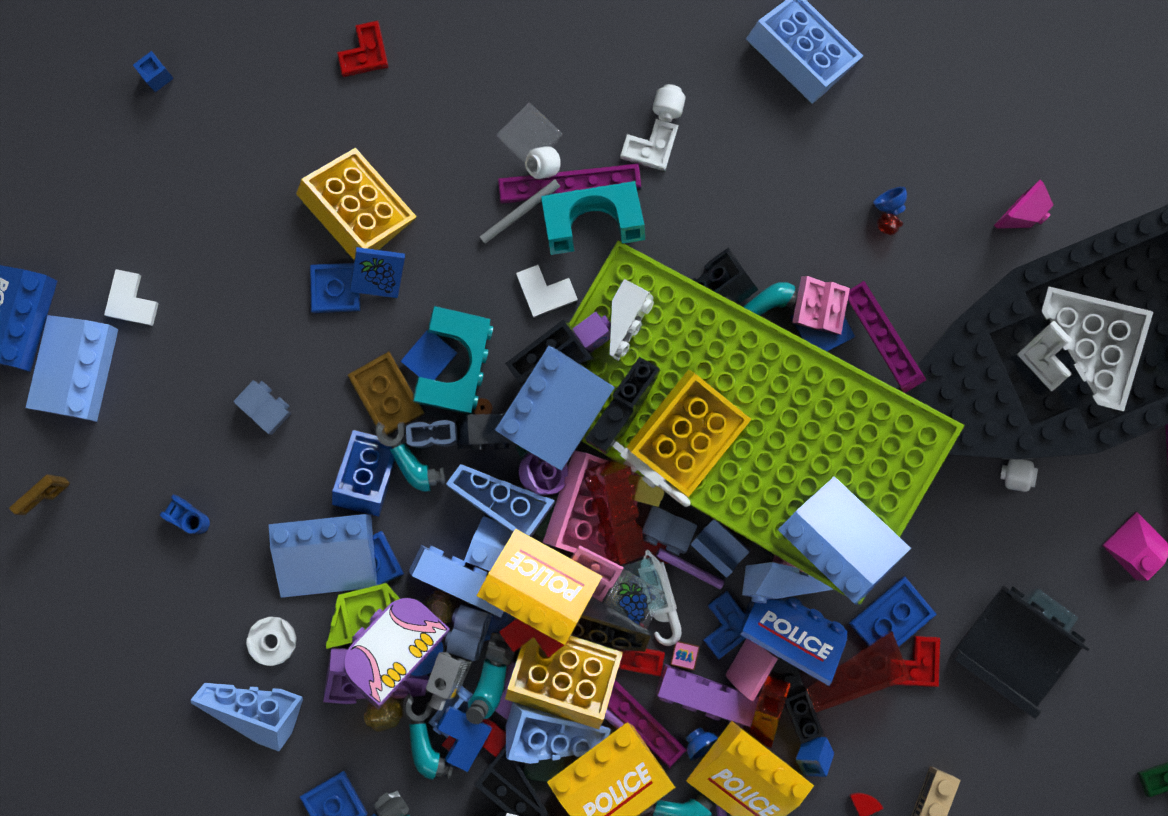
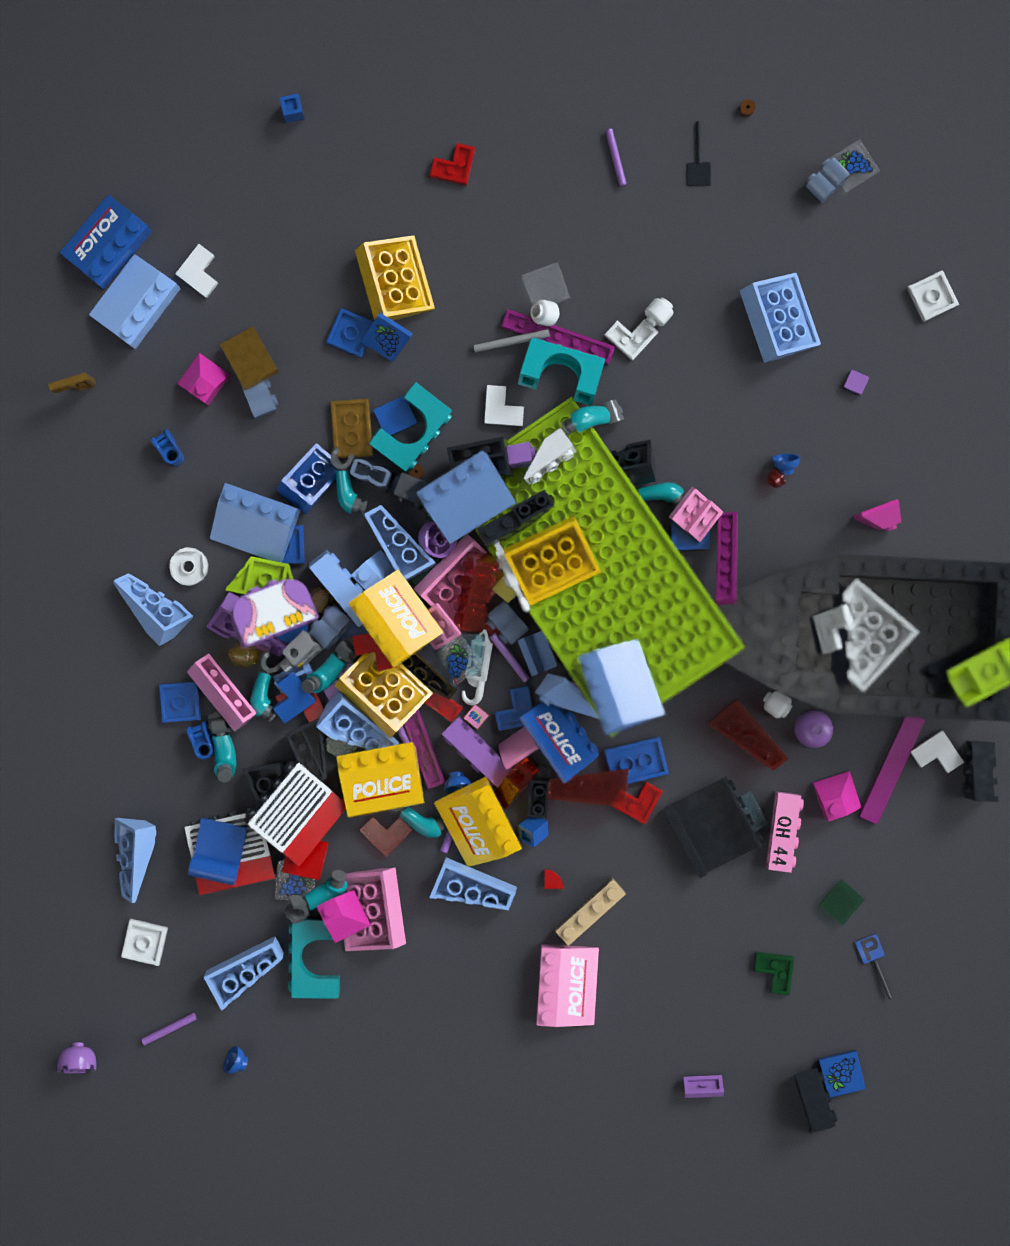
camera: 30 degrees right, 5 degrees up
none -> dark pink slope [177,353,231,406]
none -> bright pink brick [187,654,257,732]
none -> pearl gold tile [220,326,279,391]
none -> teal piece [562,400,625,435]
none -> clear red wedge [708,698,789,771]
none -> bright pink brick [766,791,804,872]
none -> medium lavender cylinder [794,710,834,748]
none -> medium lavender tile [843,370,869,395]

